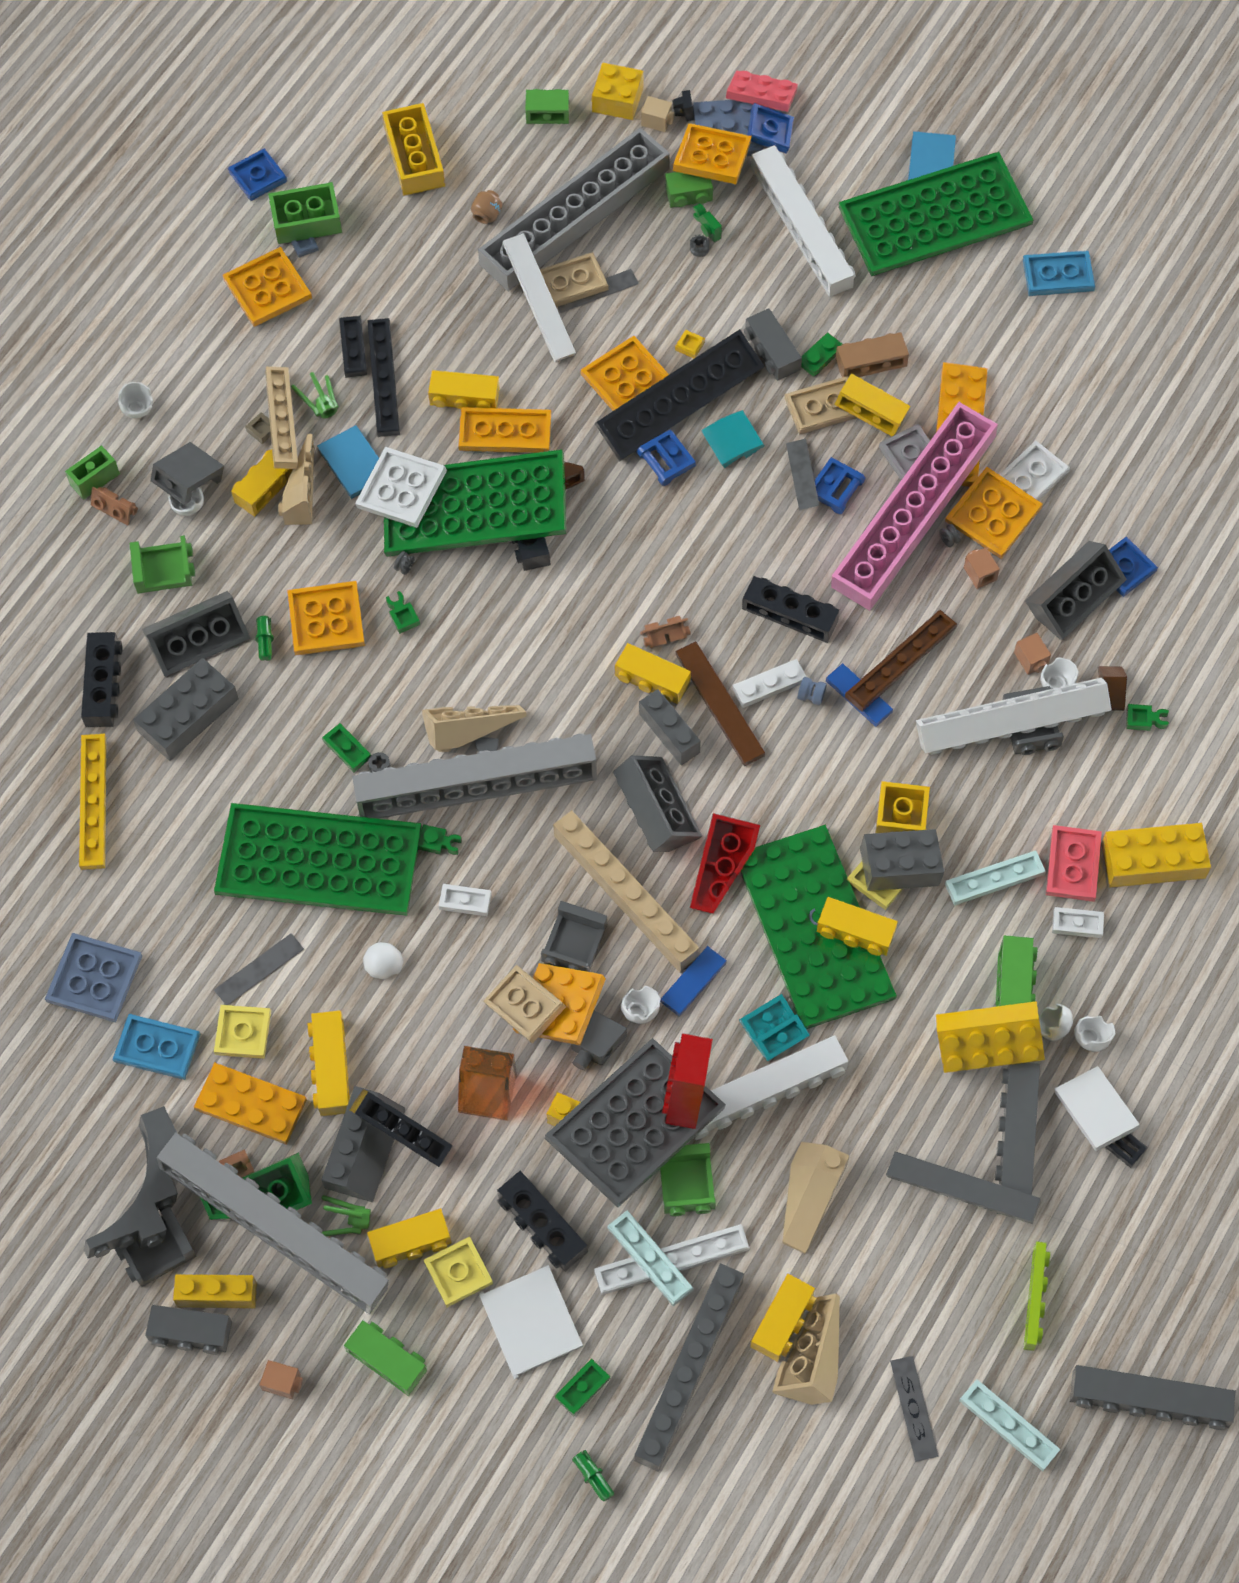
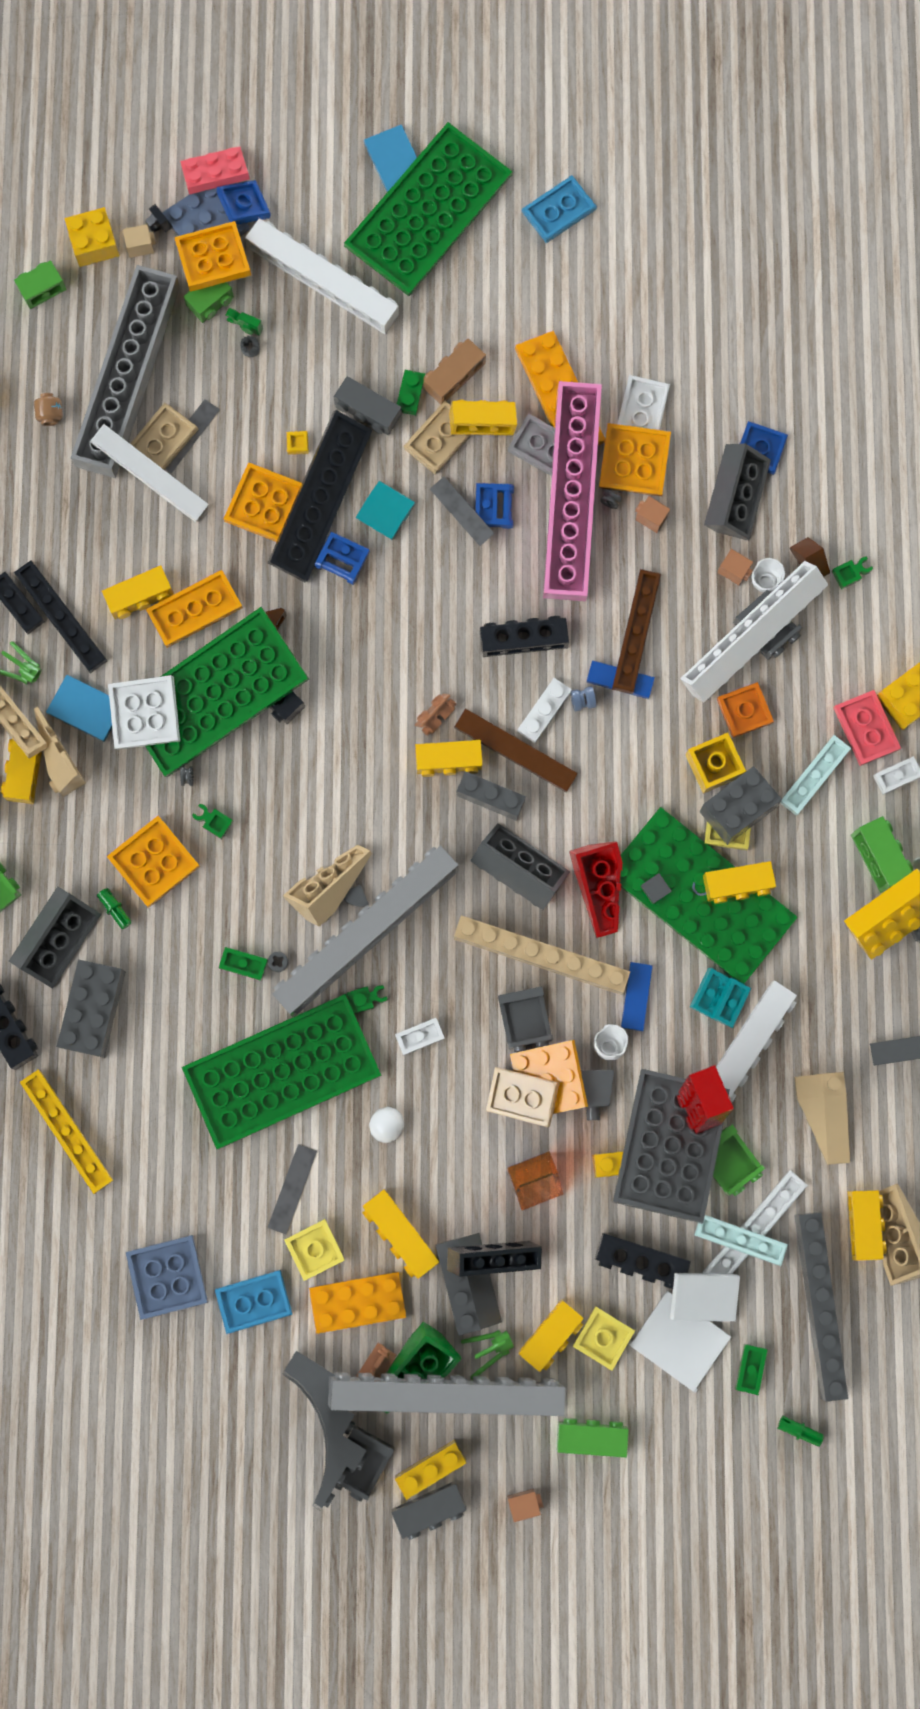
camera: 35 degrees left, 15 degrees up
none -> dark grey tile [640,873,672,904]
none -> white tile [670,1273,740,1322]
none -> orange plate [717,682,774,738]

